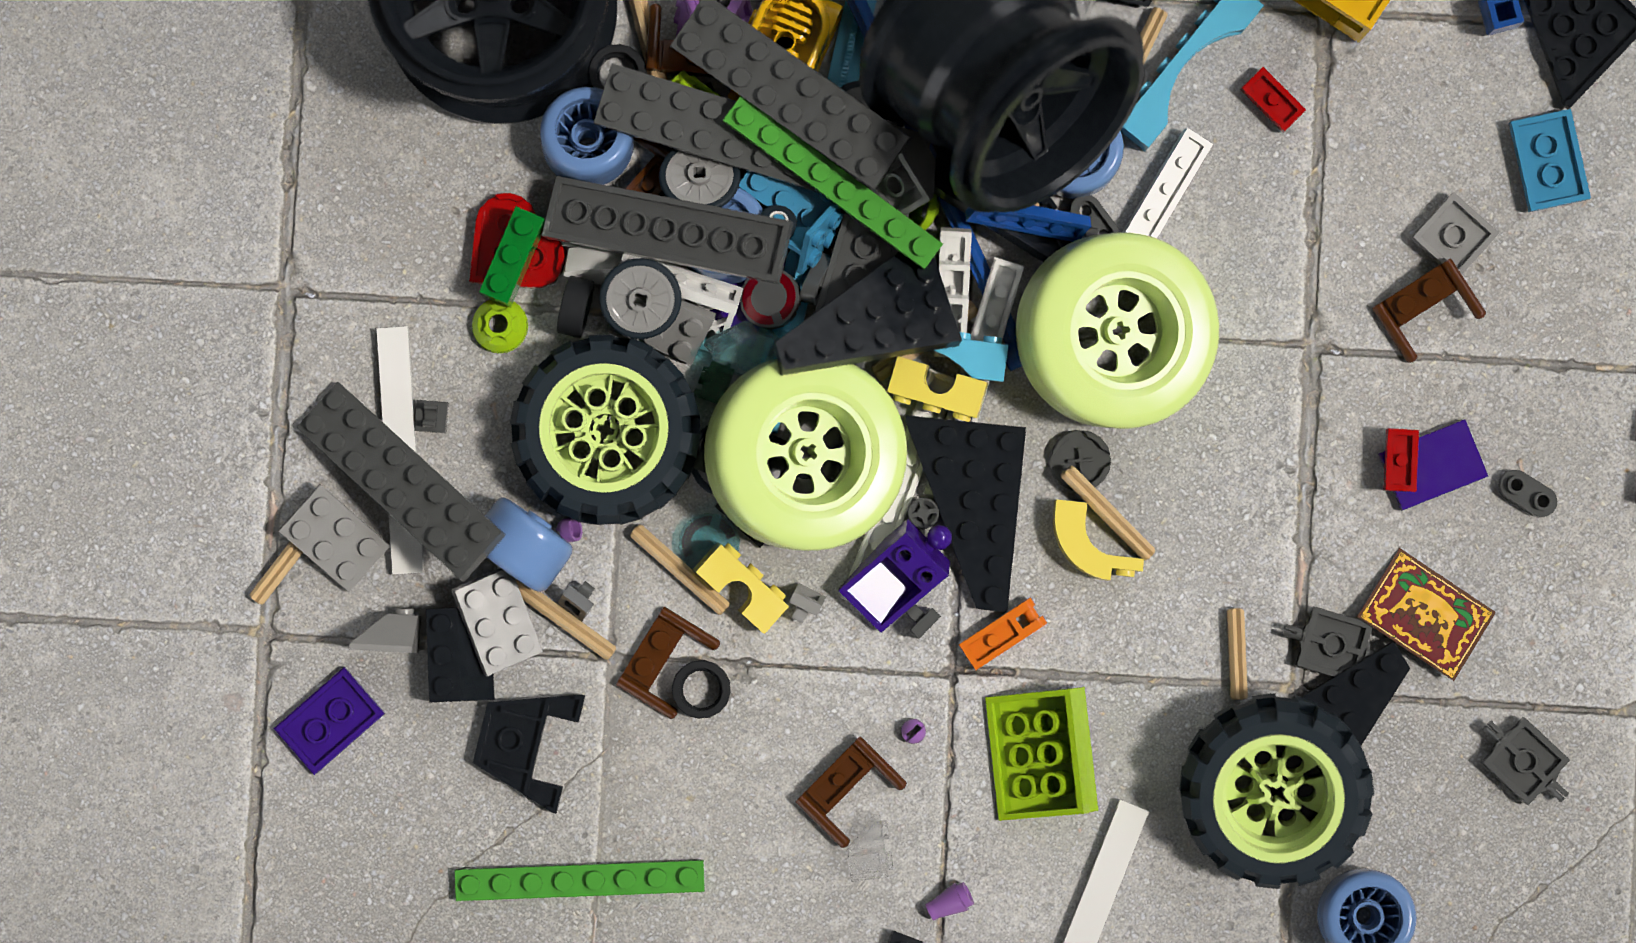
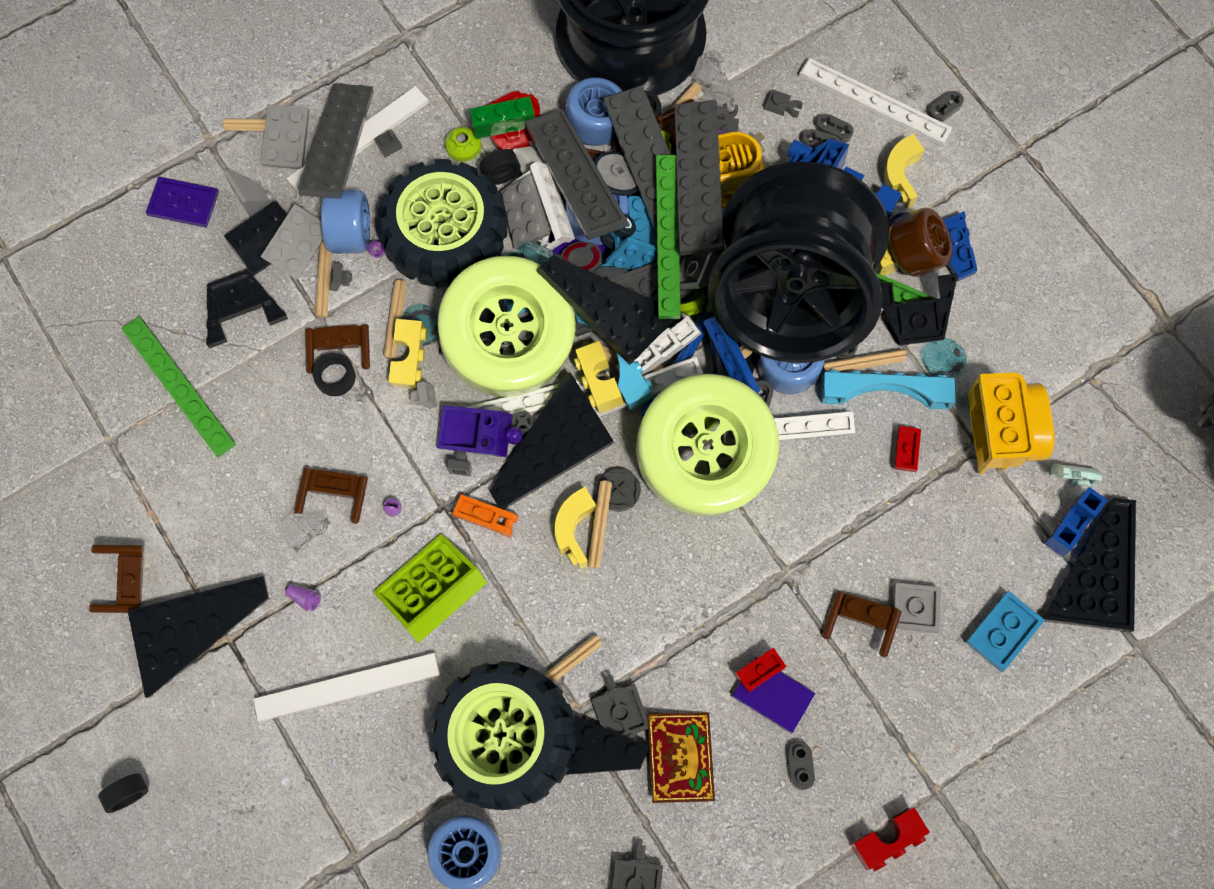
camera: 60 degrees right, 15 degrees down
light grey wheel [599,258,682,339] -> none

